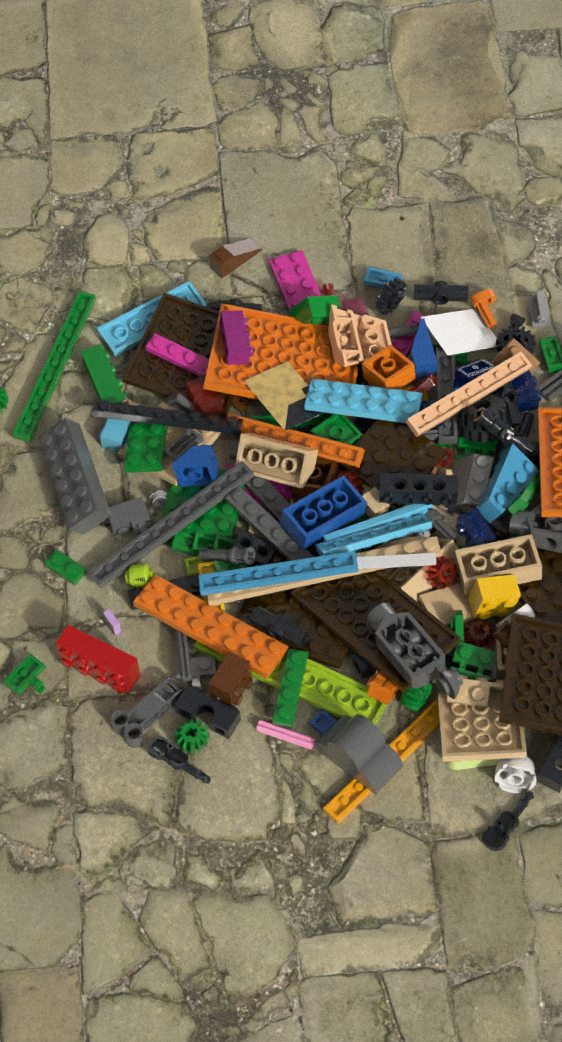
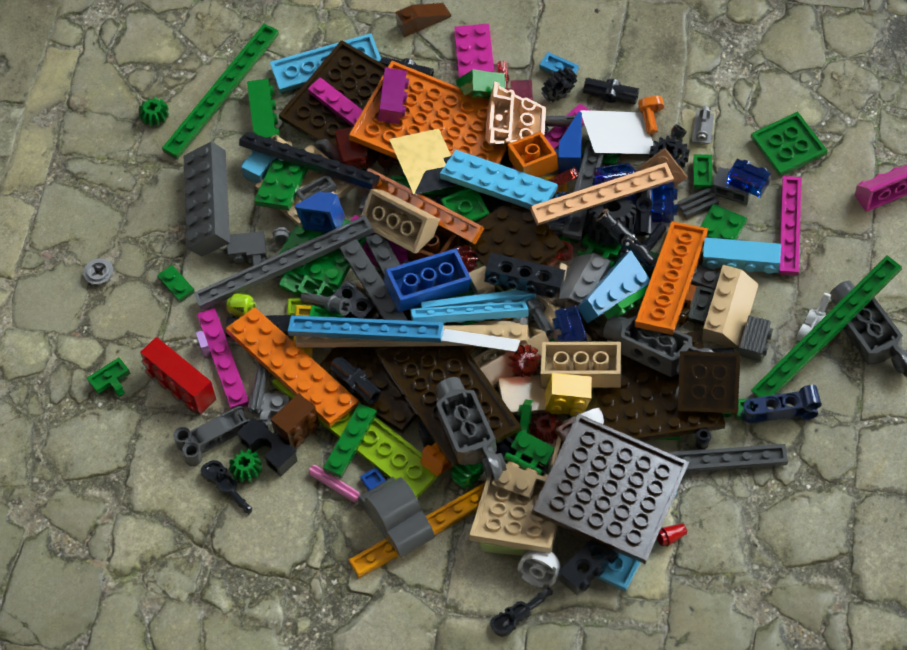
camera: 15 degrees right, 0 degrees up
none -> dark pink plate [197,308,249,410]

